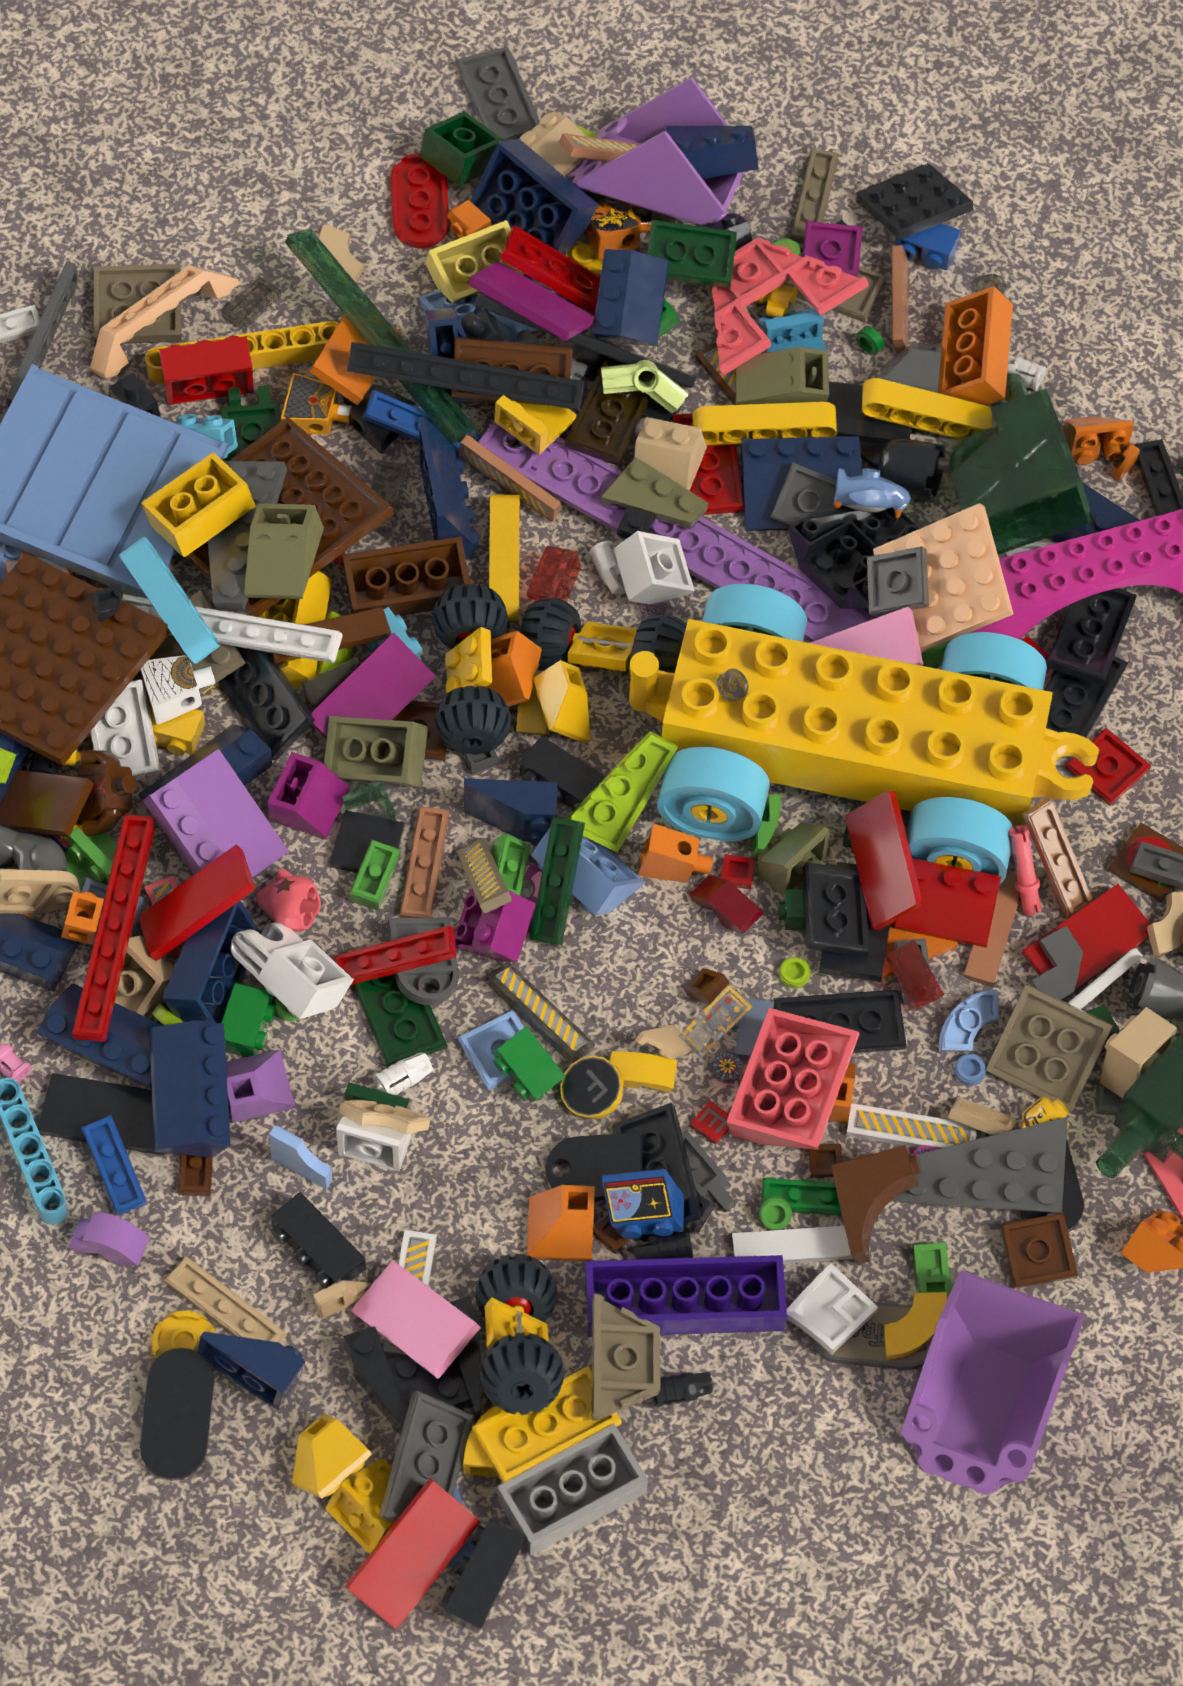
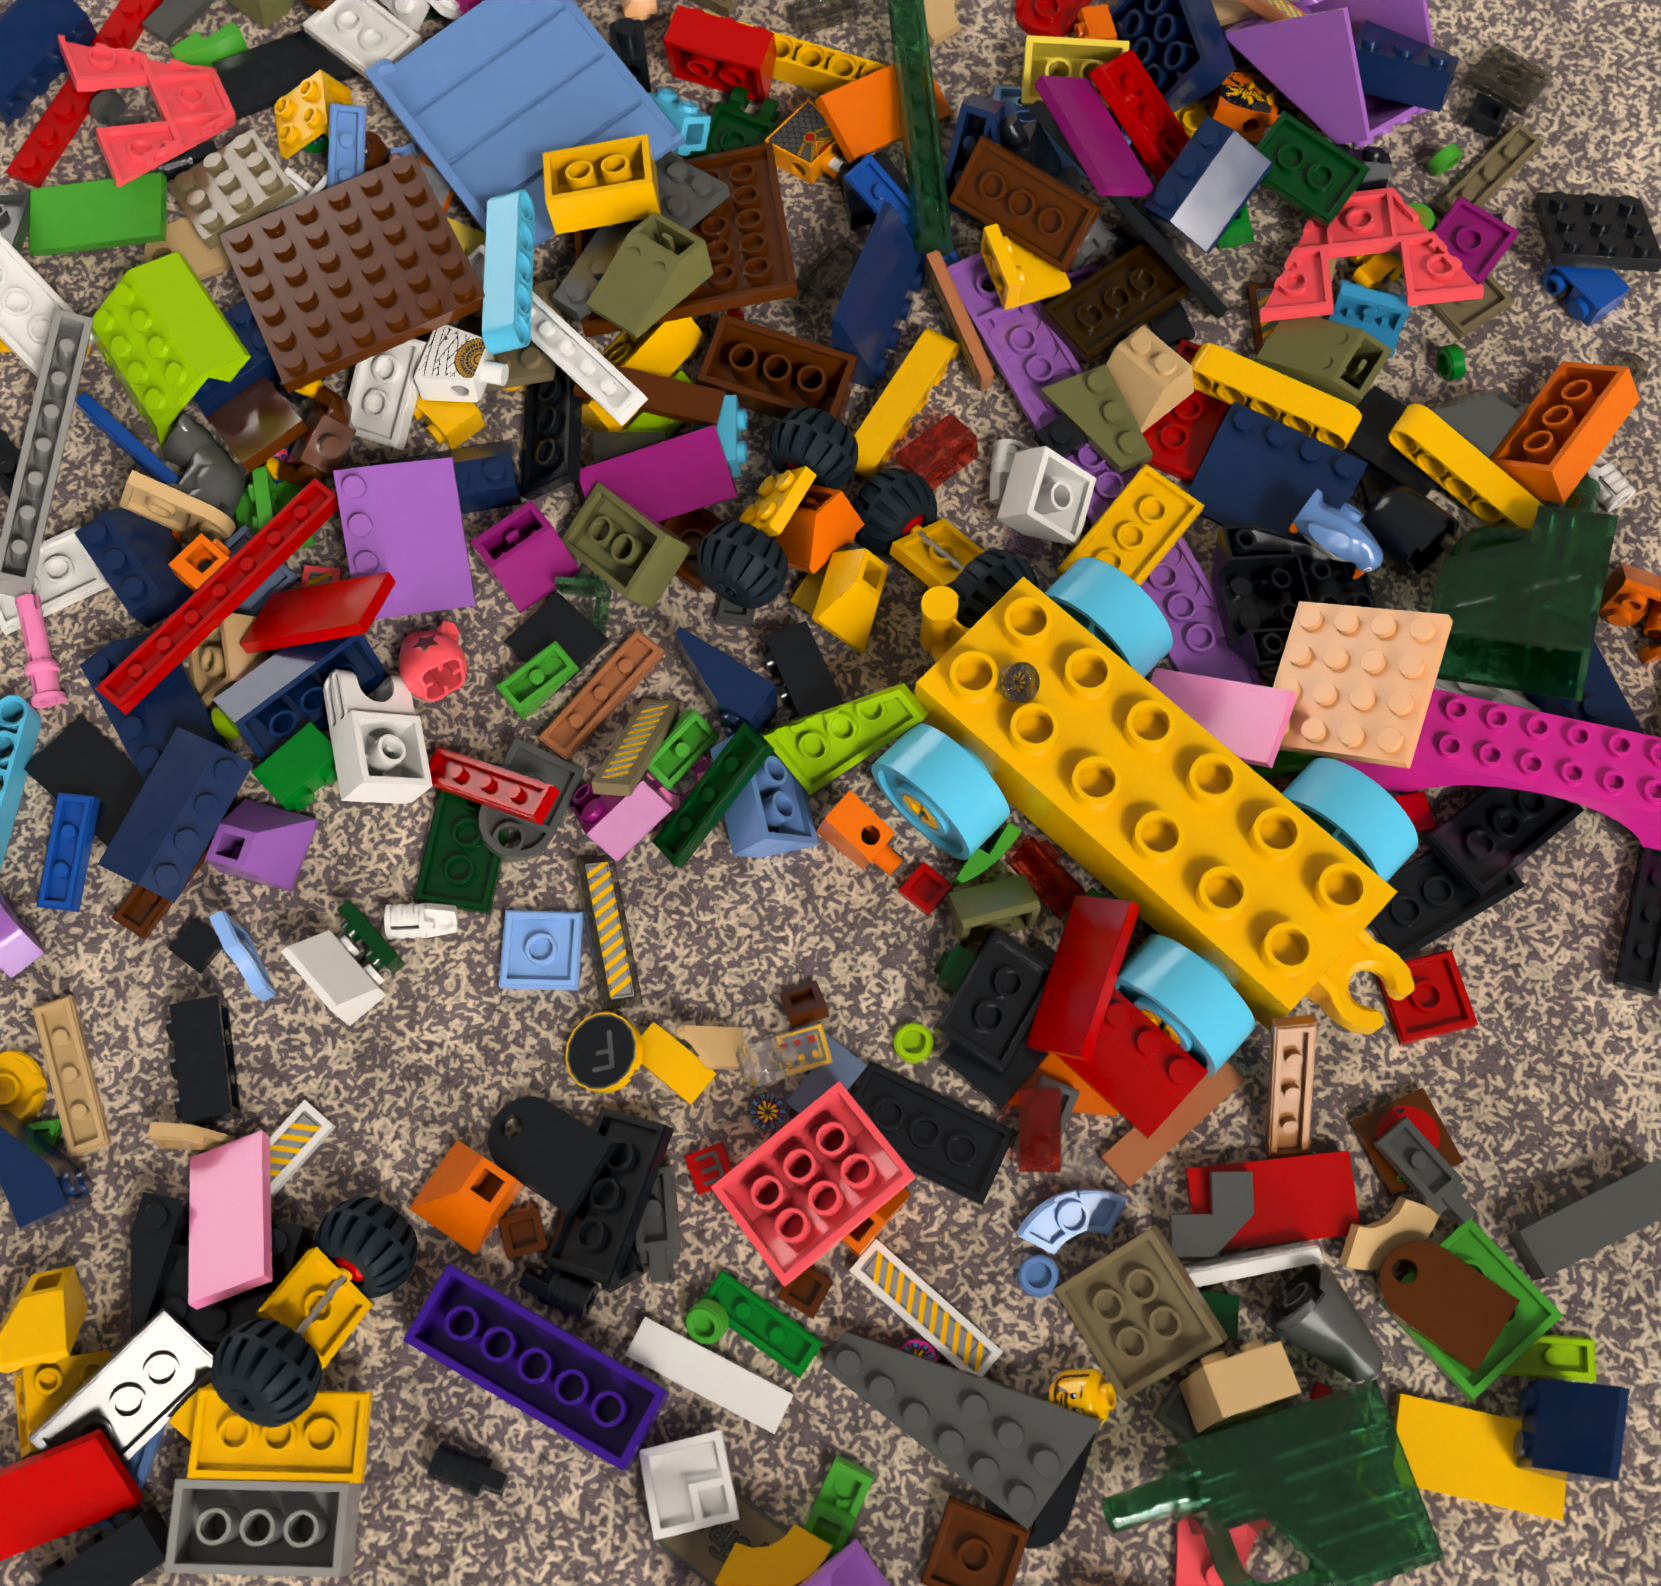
camera: 35 degrees right, 10 degrees up
black tile [91,584,123,622] -> none
tan tile [339,1100,430,1134] -> none
black tile [347,342,585,410] -> none
green brick [491,1026,566,1102] -> none
dark tan wing [592,1294,660,1421] -> none
yellowish green piece [601,360,688,413] -> none
slope [602,1169,684,1239] -> none
dark red slope [689,875,764,934] -> none
dark grey tile [770,462,838,526] -> none
reddish brown arch [831,1145,922,1265] -> none
dark grey tile [867,546,929,617] -> none
nougat tile [892,245,908,354] -> none
tan tile [948,1097,1017,1135] -> none
coral pin [1009,825,1042,916] -> none
none -> black tile [168,918,223,974]
none -> clear red hinge [1008,836,1086,920]
none -> yellow tile [1056,463,1205,586]
none -> bright green tile [1426,143,1463,177]
none -> clear smoke tile [1463,43,1554,116]
none -> black plate [1464,92,1510,137]

